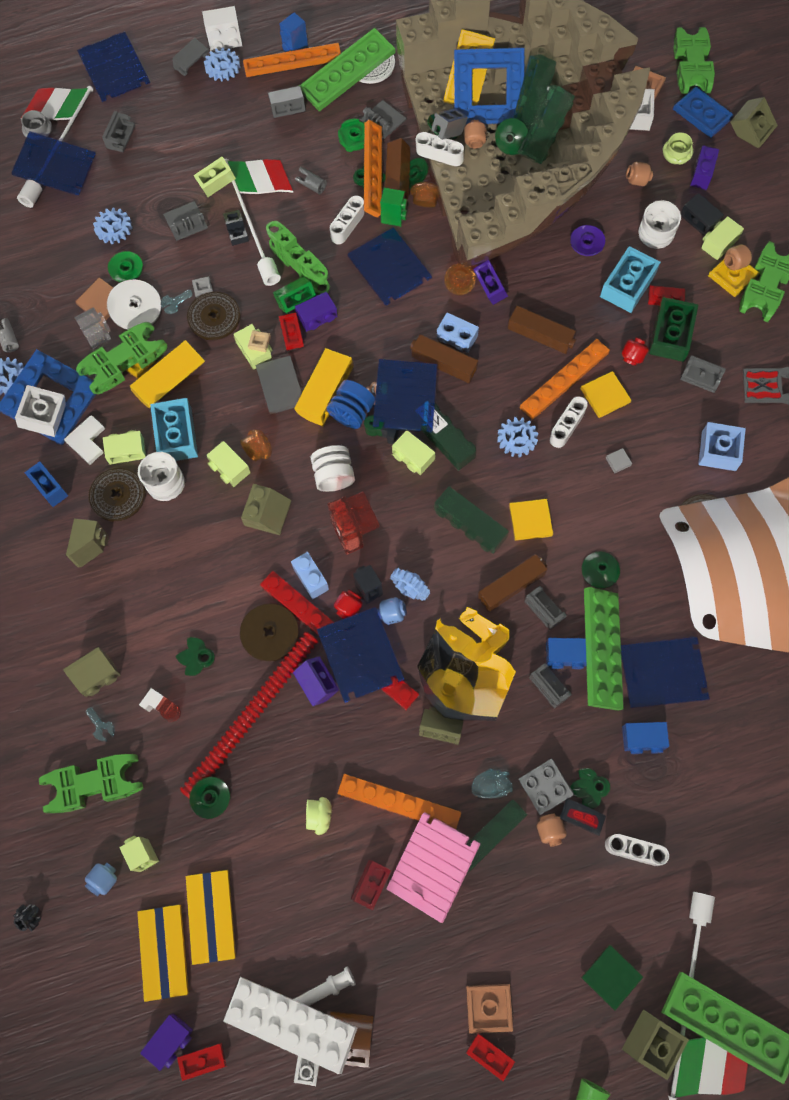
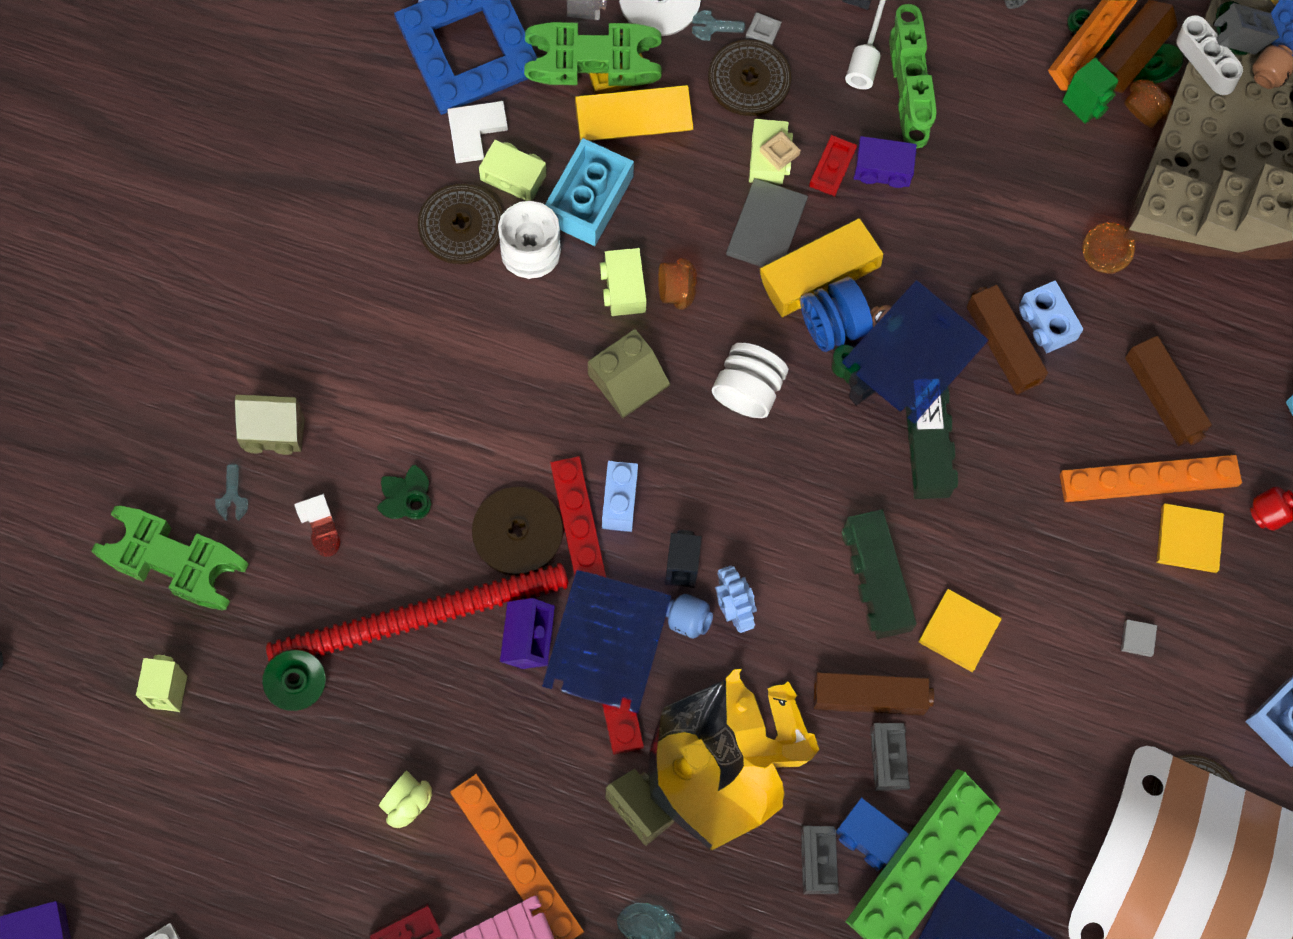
camera: 30 degrees right, 0 degrees up
white brick [15,385,66,437] -> none
blue brick [24,461,68,507] -> none
olive slope [66,519,108,567] -> none
medium blue head [85,863,117,896] -> none
yellow tile [137,905,189,1002] -> none
yellow tile [186,870,236,965] -> none
green brick [273,276,316,313] -> none
clear red brick [327,491,380,555] -> none
white beam [330,196,365,244] -> none
red head [334,590,363,620] -> none
clear blue door [347,227,432,306] -> none
yellowish green brick [392,430,435,475] -> none
dark purple brick [473,260,508,305] -> none
light blue gear [497,417,538,457] -> none
white beam [550,397,587,448] -> none
dark green dish [581,551,620,589] -> none

